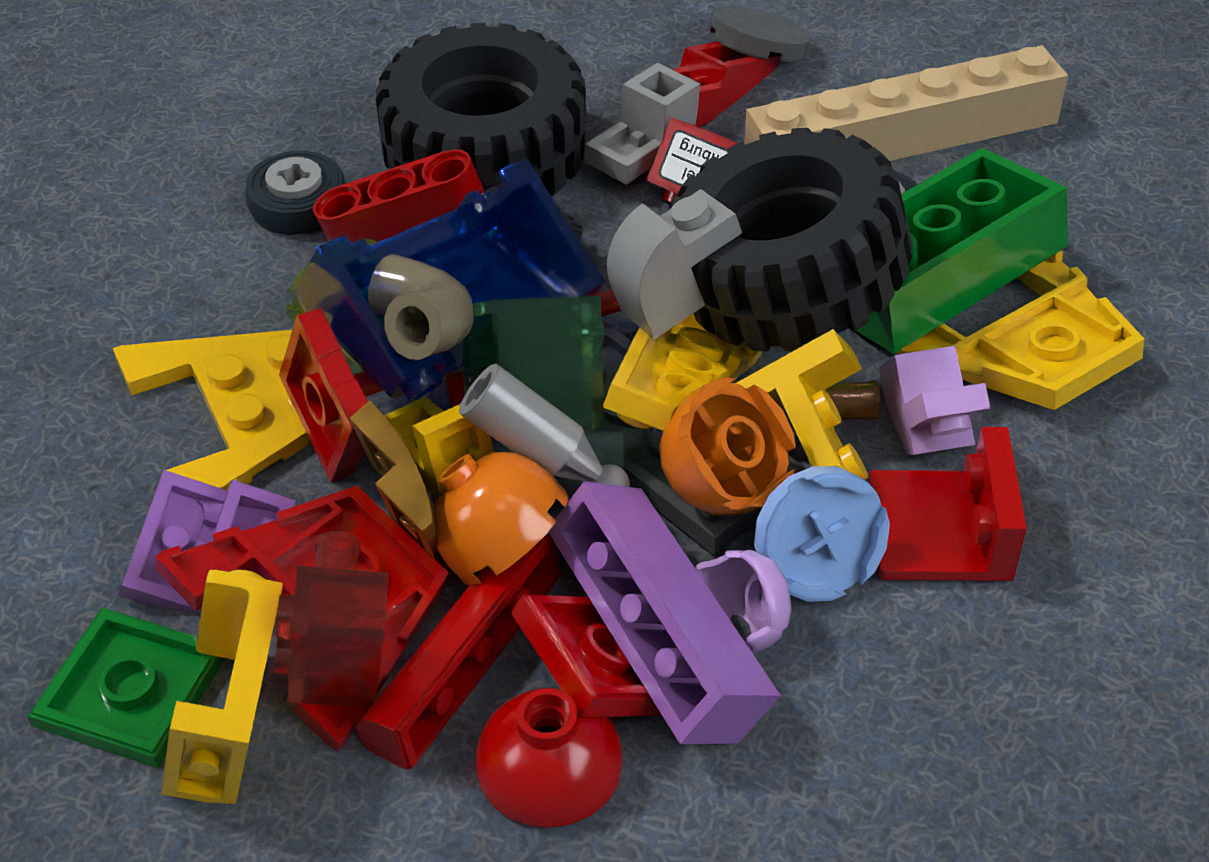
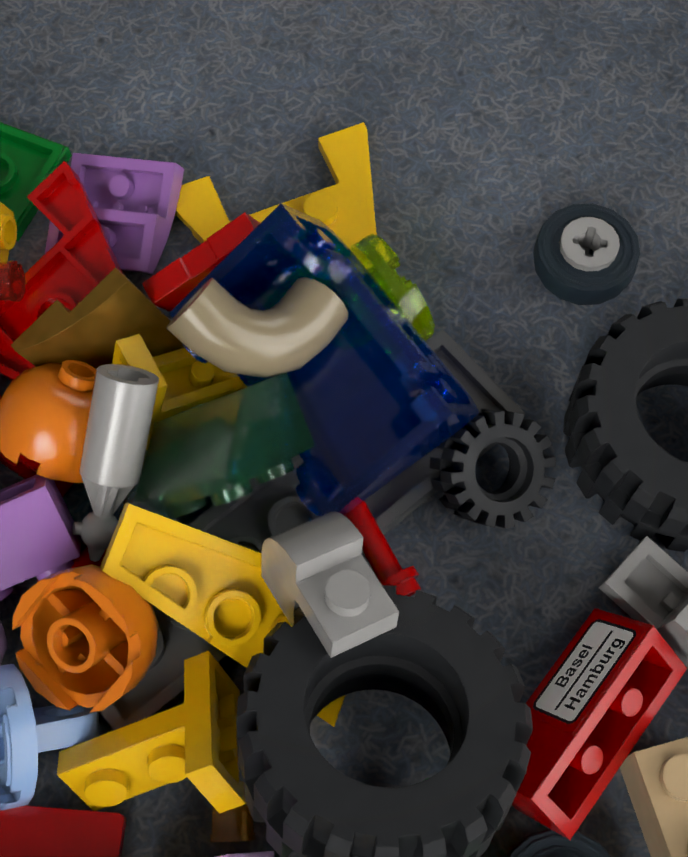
camera: 95 degrees right, 20 degrees up
red beam [313,149,485,262] -> none

